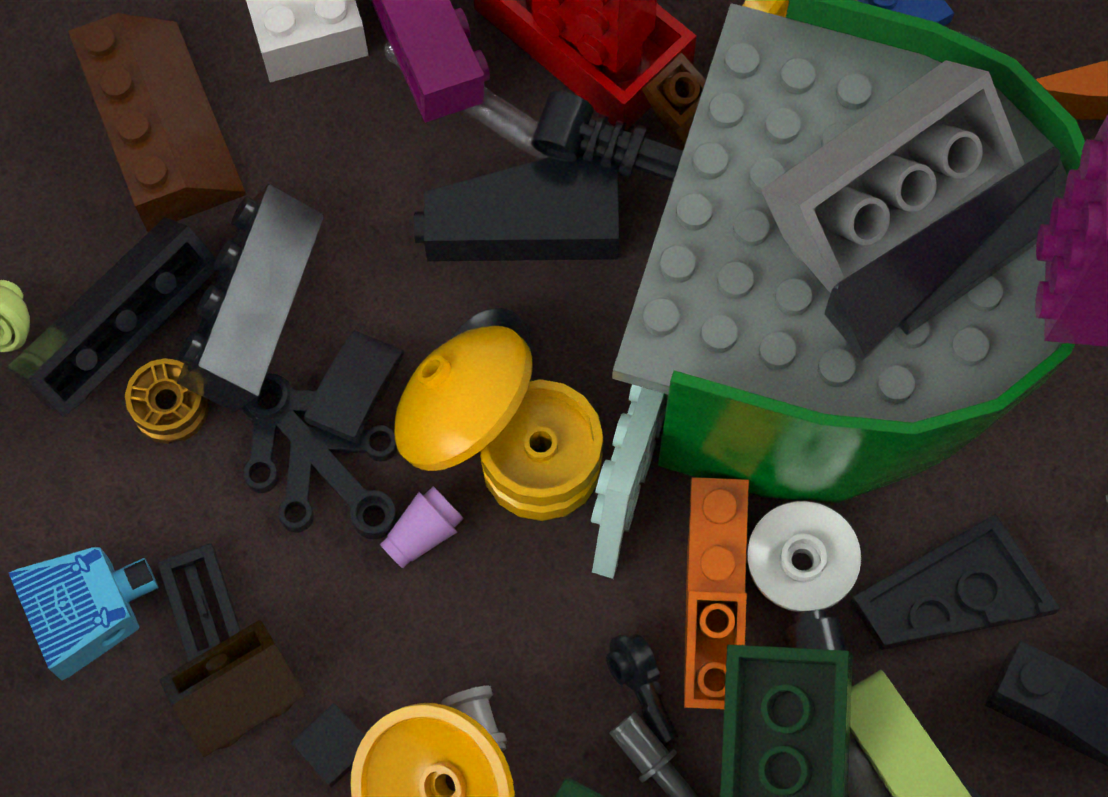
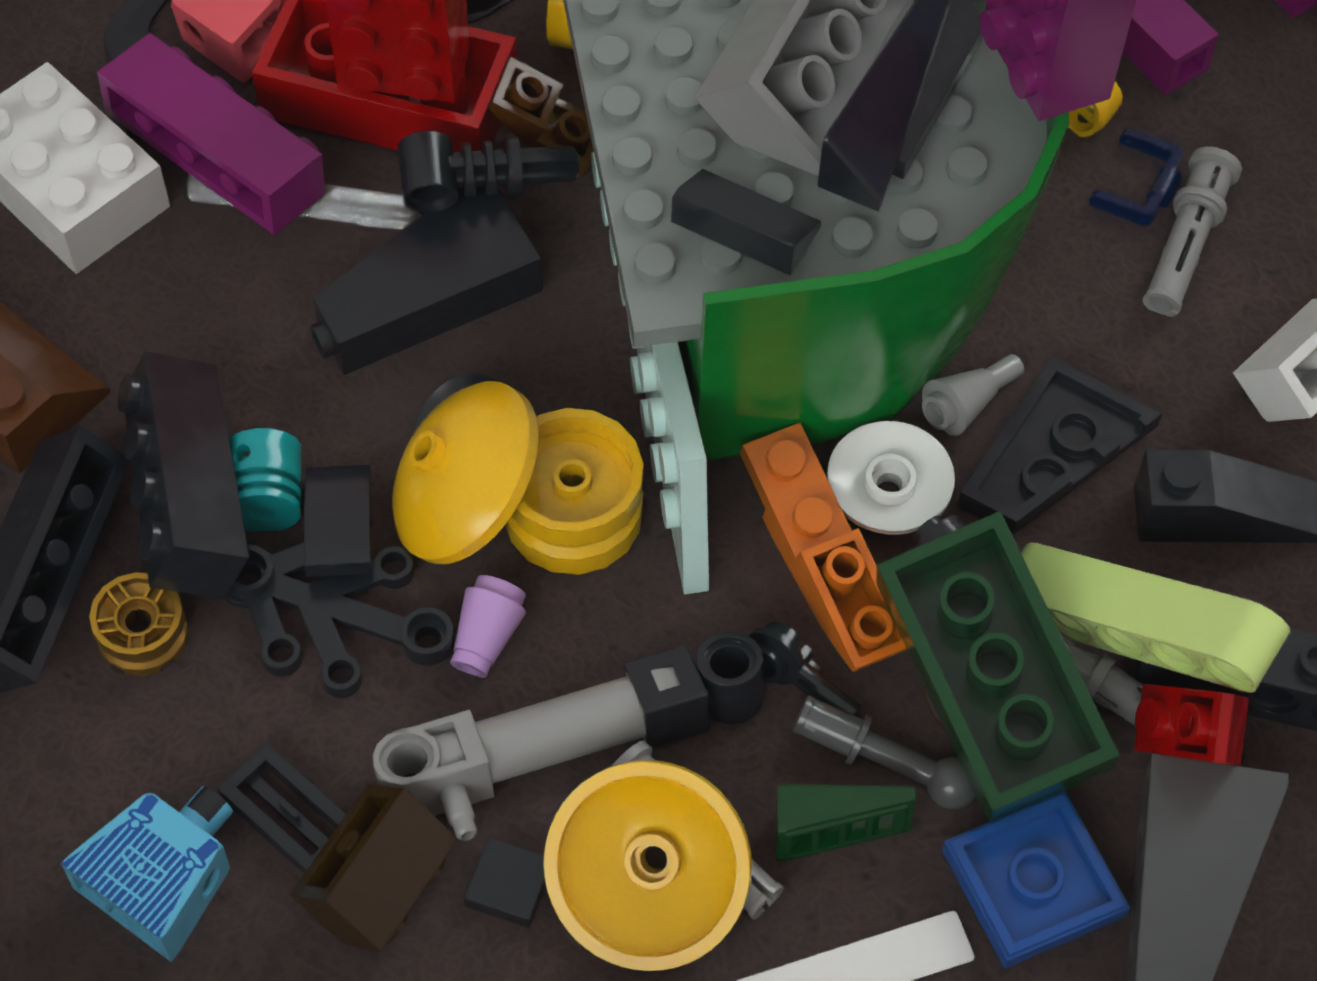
camera: 30 degrees left, 10 degrees down
none -> teal piece [229,428,301,532]
none -> light grey piece [373,631,764,841]
none -> black slope [671,168,821,276]
none -> light grey cone [922,354,1024,436]

